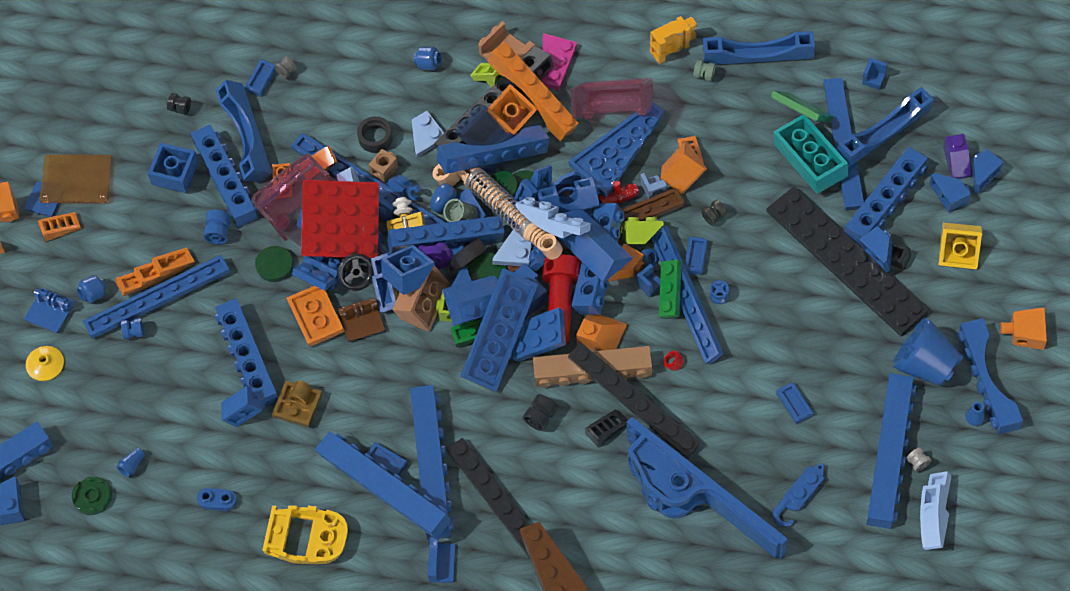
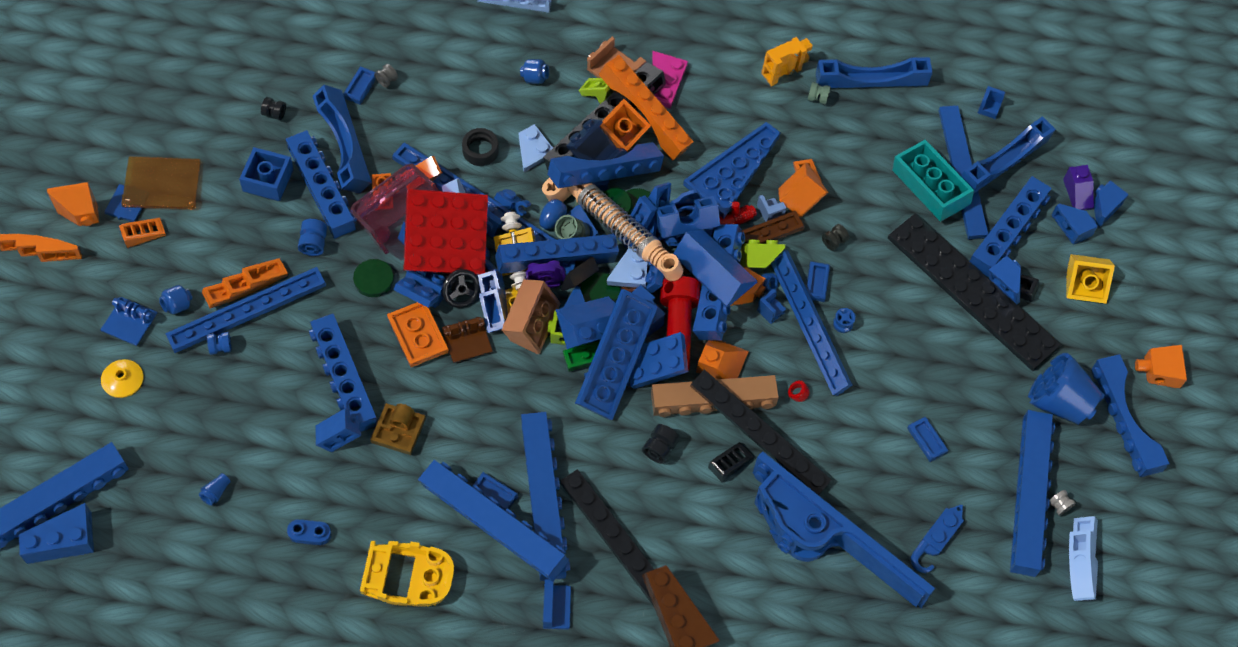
camera: 10 degrees left, 0 degrees up
dark green tile [72,477,112,515] -> none
medium nougat brick [368,149,398,183] -> none
blue slope [381,245,435,295] -> none
light blue slope [516,197,591,238] -> none
clear pink windscreen [570,78,653,119] -> none
green plate [659,259,682,319] -> none
green tile [771,91,834,122] -> none
blue cone [965,402,985,426] -> none

